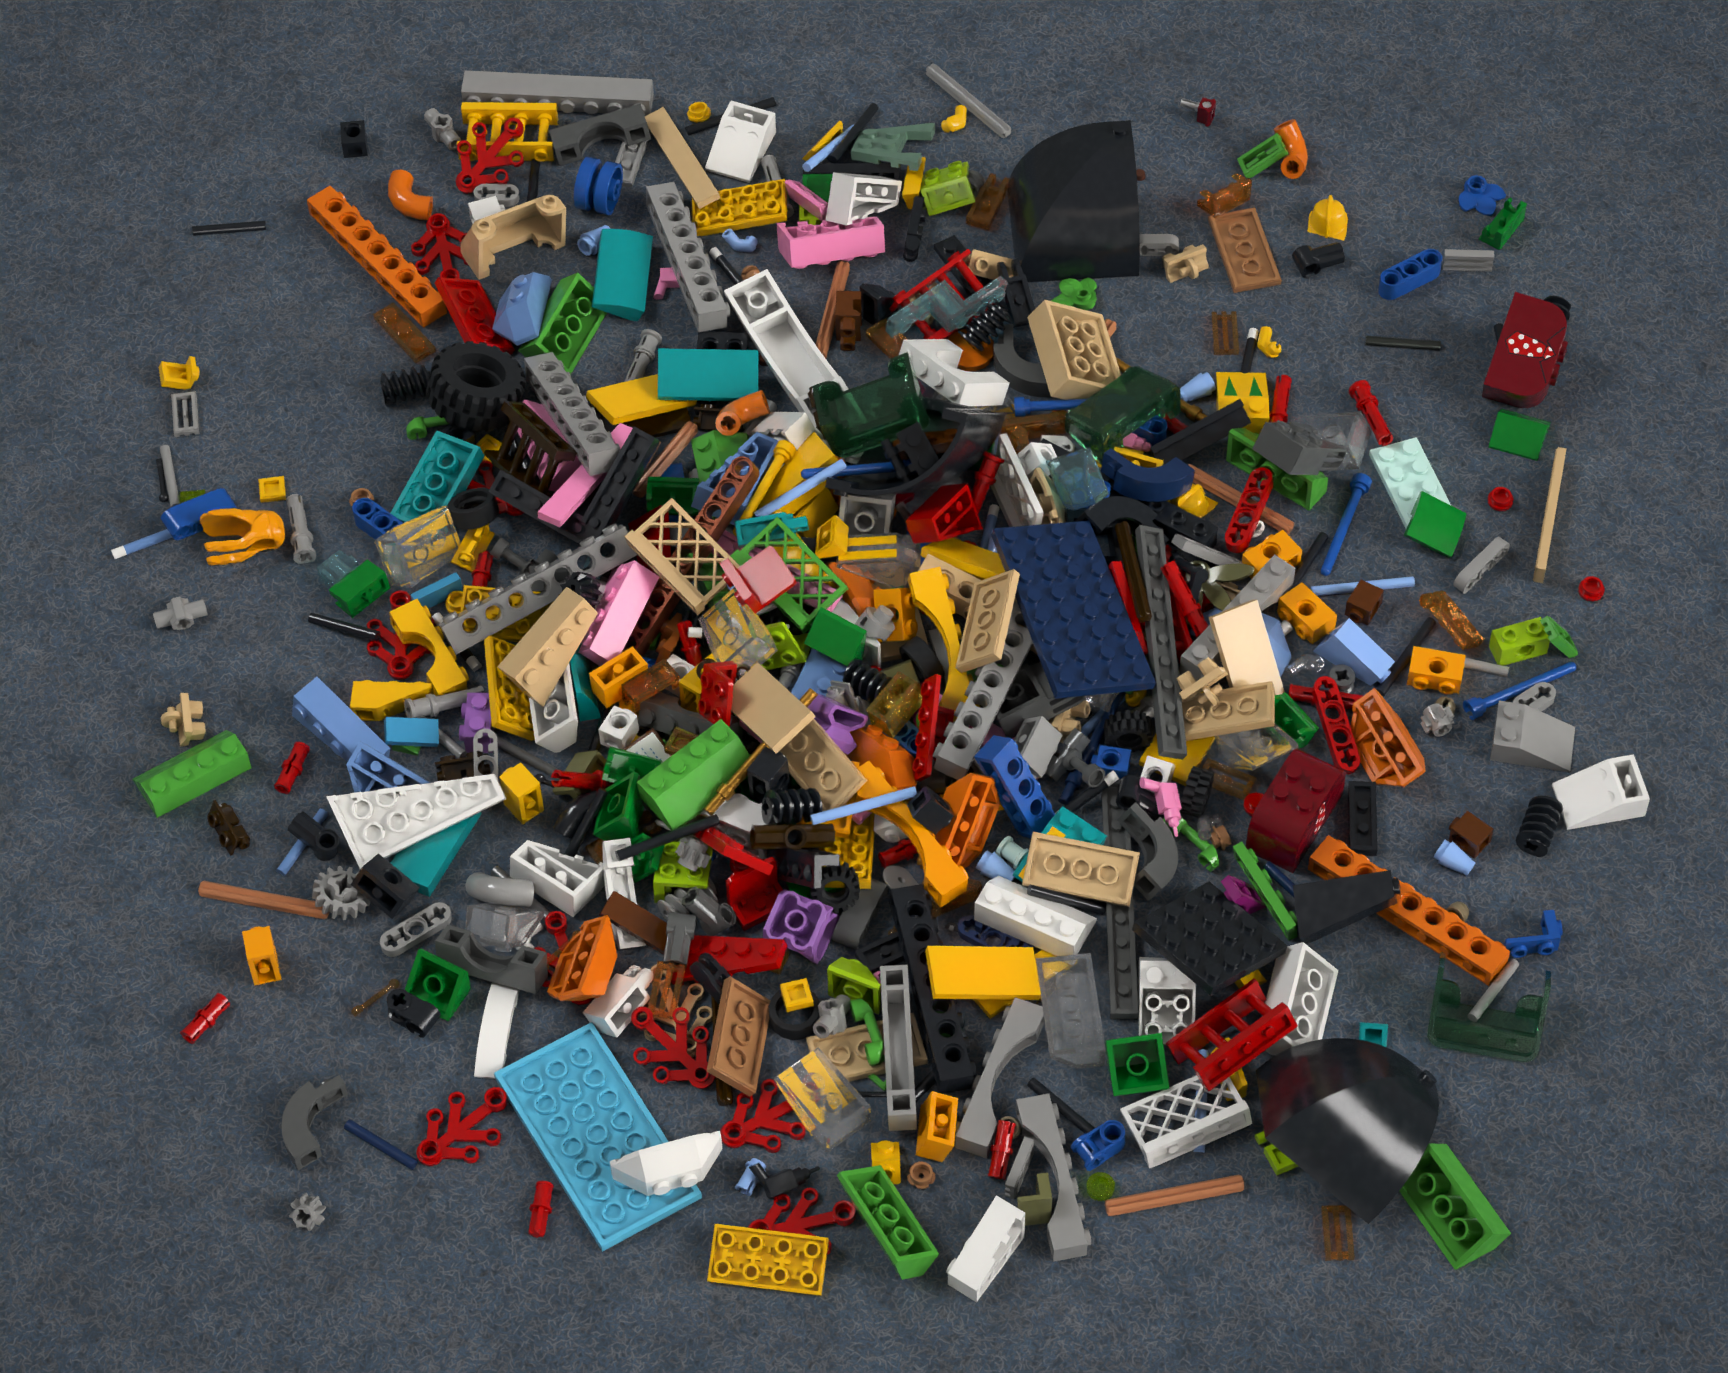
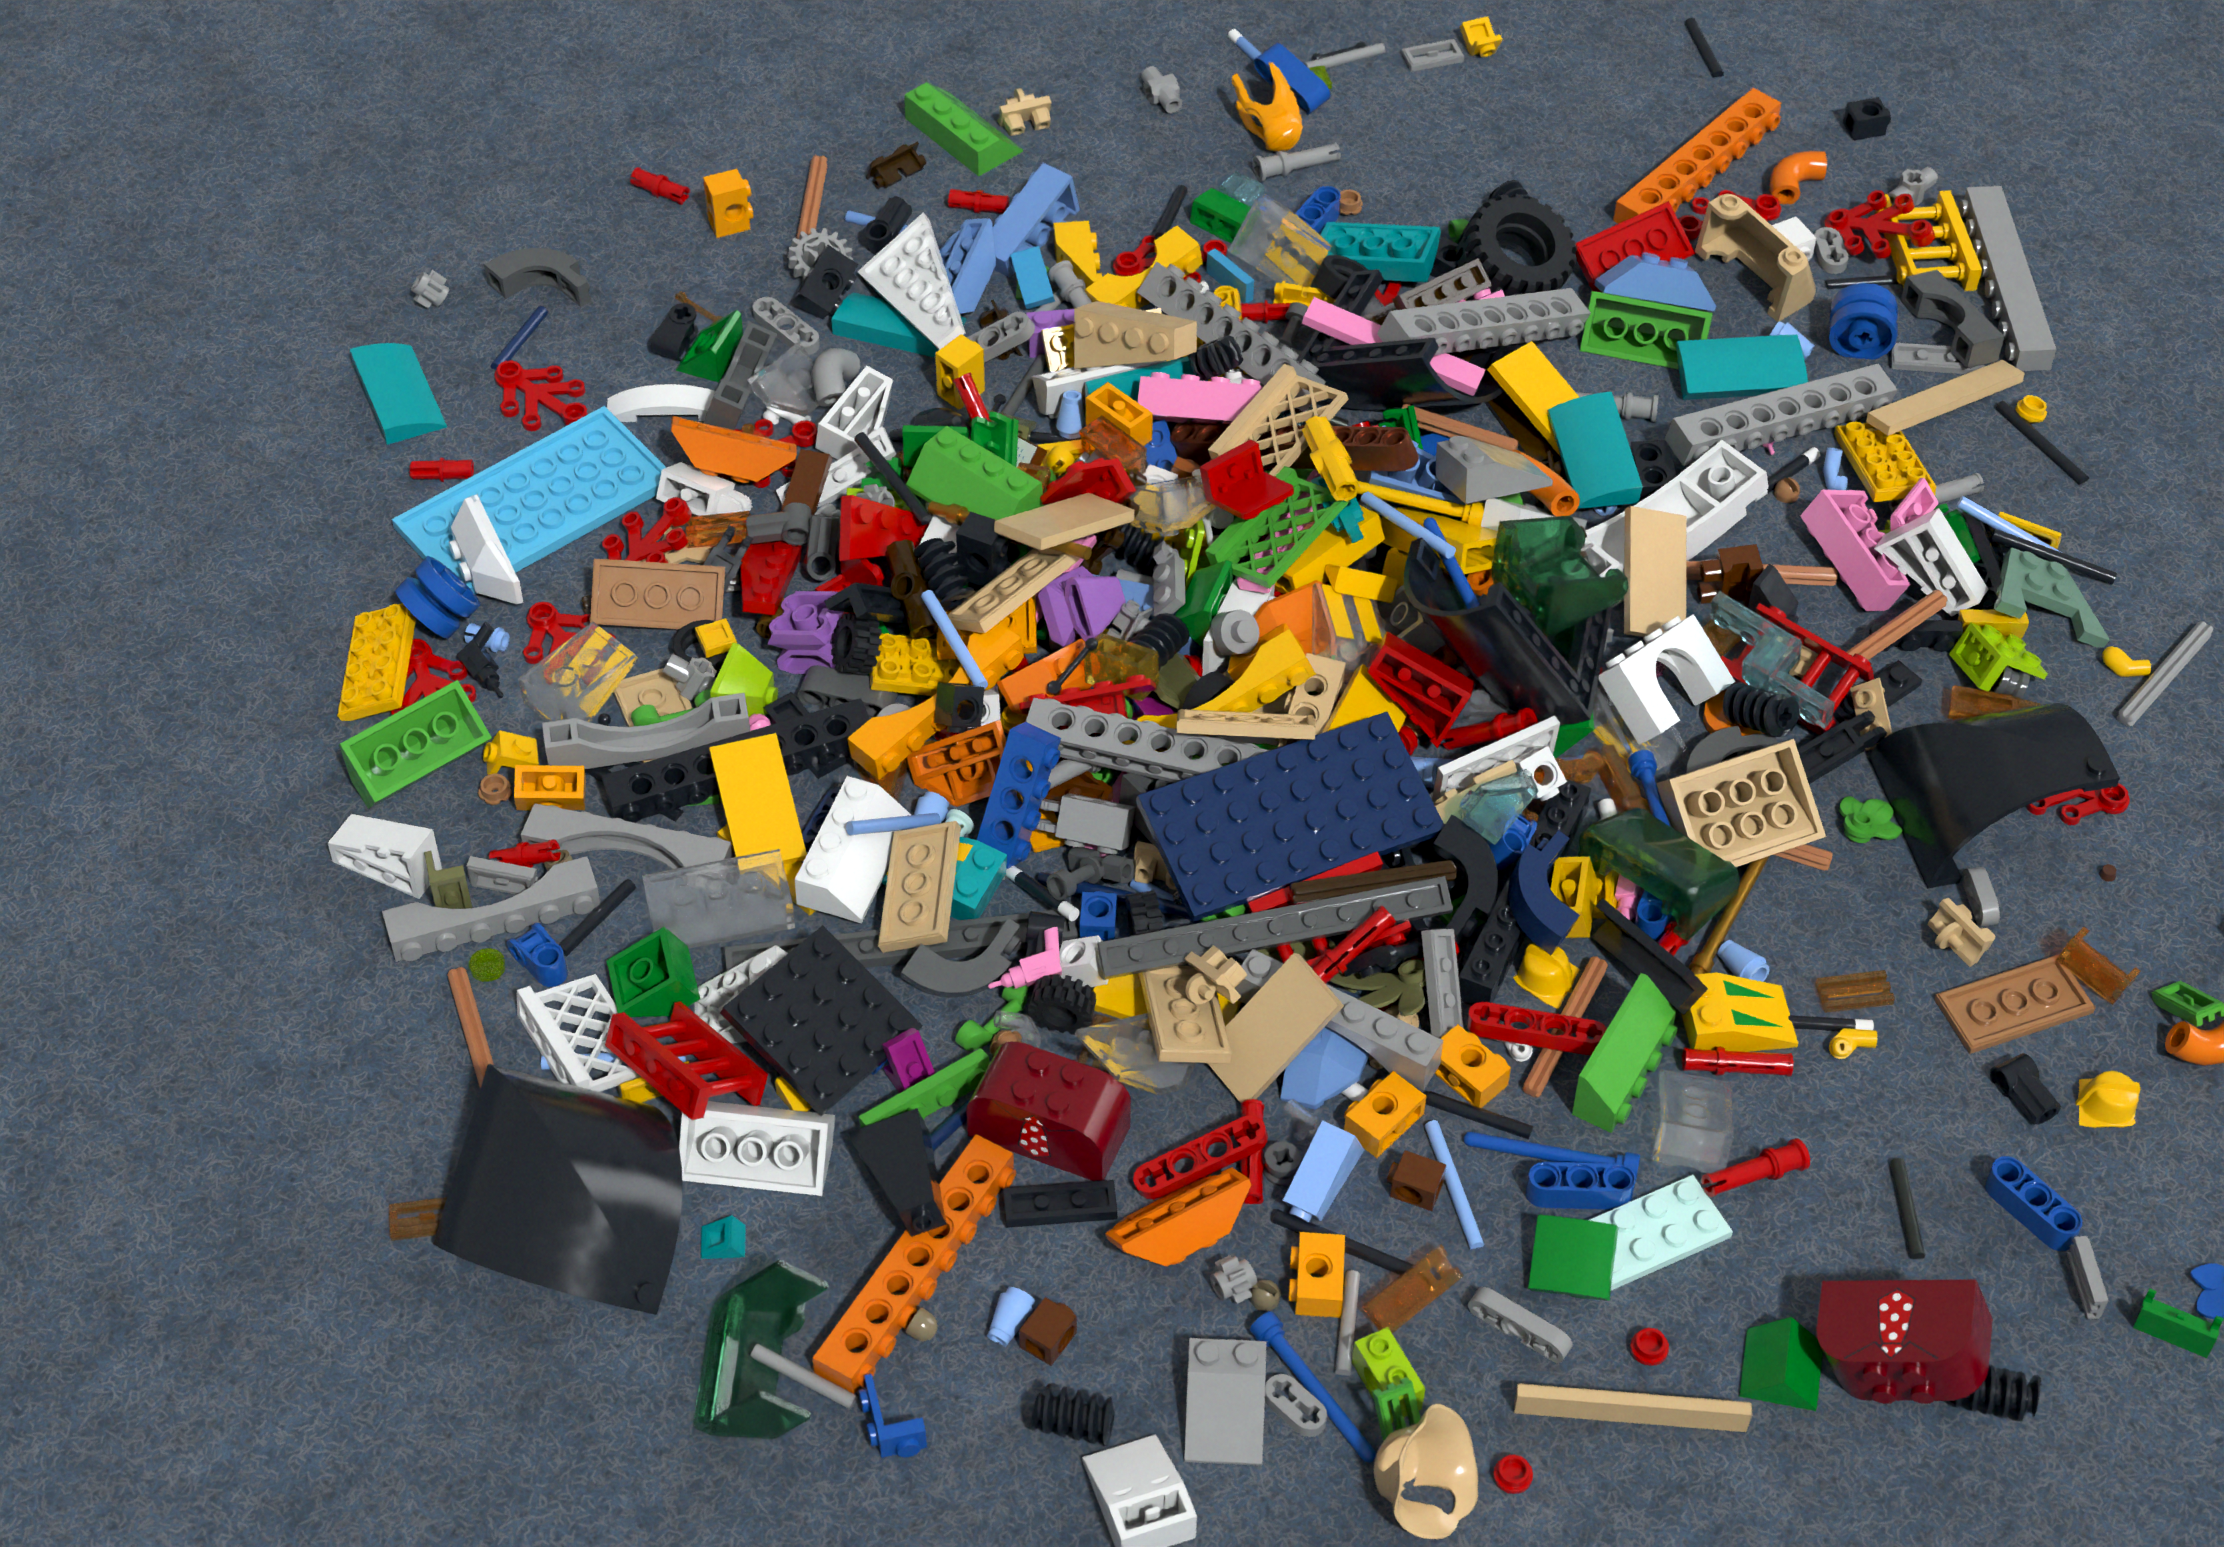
camera: 80 degrees right, 5 degrees down
yellow tile [258,476,286,503] -> none
clear orange plate [373,302,436,364] -> none
white brick [598,706,639,749] -> none
white slope [705,101,776,183] -> none
black bar [1027,884,1106,915] -> none
dark grey brick [1252,420,1347,475] -> none
green hinge [1268,692,1319,749] -> none
bright green slope [1399,1143,1511,1270] -> none
none -> teal slope [349,343,447,445]
none -> blue wheel [395,556,480,639]
none -> medium blue bar [846,813,940,835]
none -> yellow hinge [1047,446,1075,474]
none -> black hinge [1048,638,1098,695]
none -> light blue cone [1056,390,1087,439]
none -> light grey hinge [1153,541,1186,617]
none -> yellow piece [1302,416,1360,502]
none -> tan piece [1374,1404,1478,1539]
none -> light grey slope [1436,436,1553,504]
none -> blue beam [1525,1162,1636,1210]
none -> tan tile [1624,506,1686,637]
none -> nougat axle [1847,590,1947,660]

